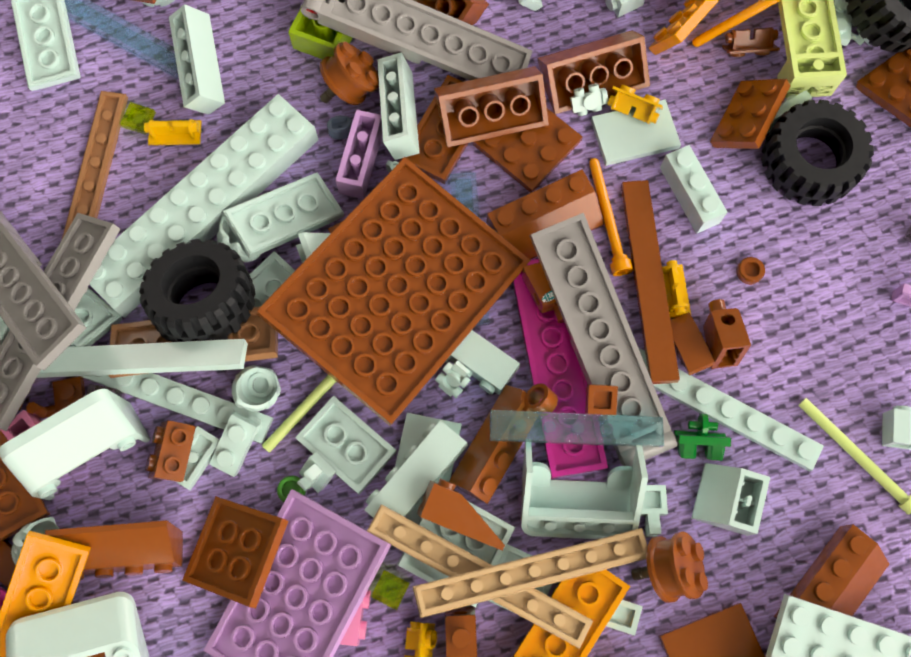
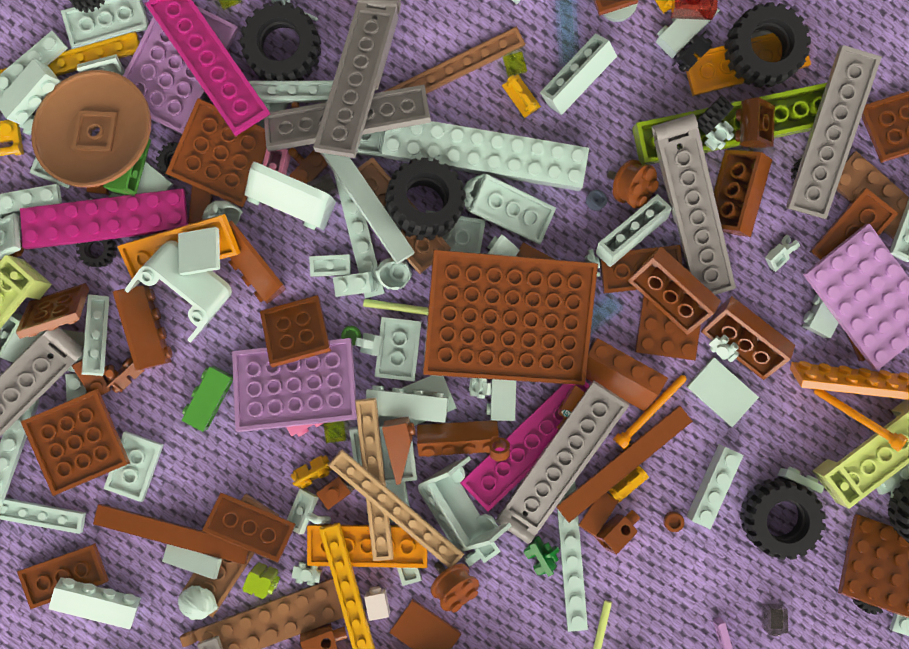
camera: 55 degrees right, 15 degrees up
dark orange bracket [145,420,196,482] -> none
lavender brick [335,110,382,199] -> none
clear light blue tile [490,410,664,447] -> none
dark orange plate [585,384,618,415] -> none
yellow hinge [607,85,663,124] -> none
light aqua brick [660,145,728,234] -> none
light aqua slope [691,463,770,536] -> none
dark orange plate [710,79,791,149] -> none
dark orange hinge [722,27,780,57] -> none
none -> light aqua tile [178,227,220,275]
none -> light aqua brick [686,444,744,529]

